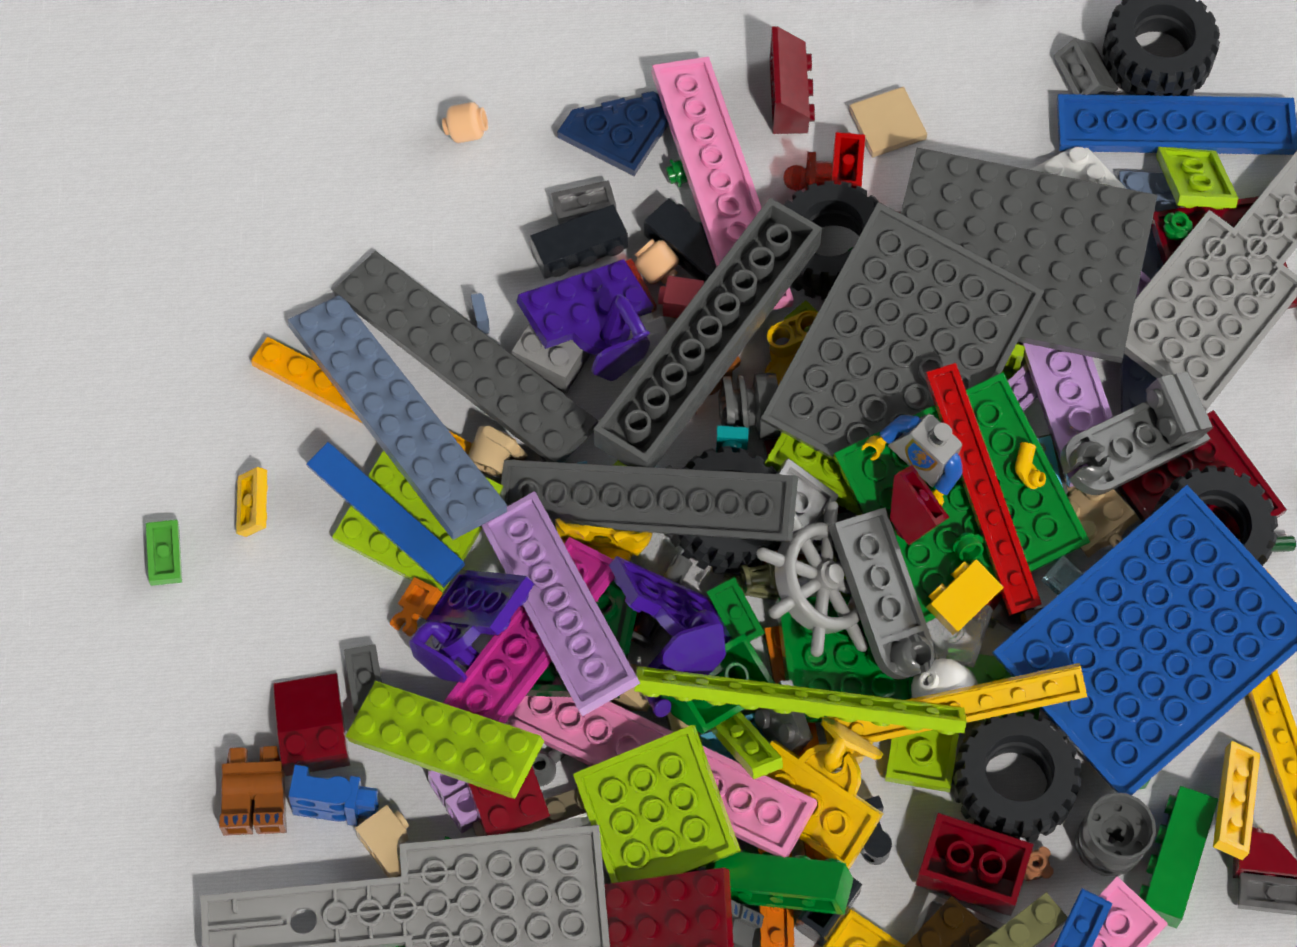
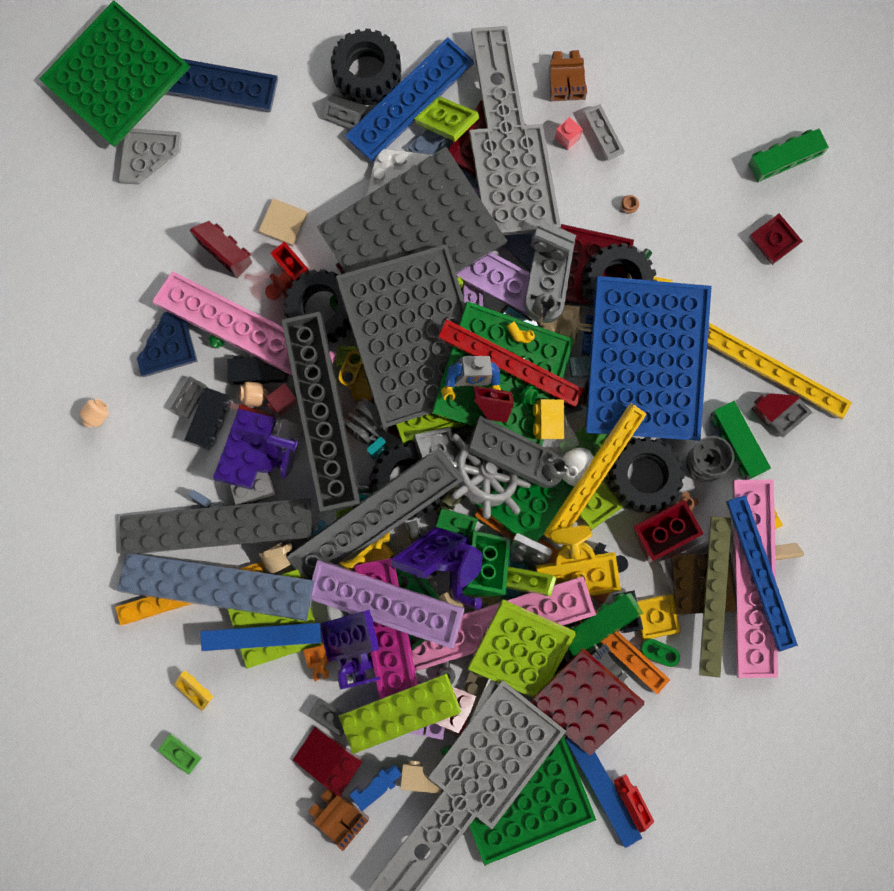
camera: 45 degrees left, 15 degrees up
lime plate [634,666,967,735] -> none
green plate [1163,211,1193,240] -> none
yellow plate [1213,741,1260,860] -> none

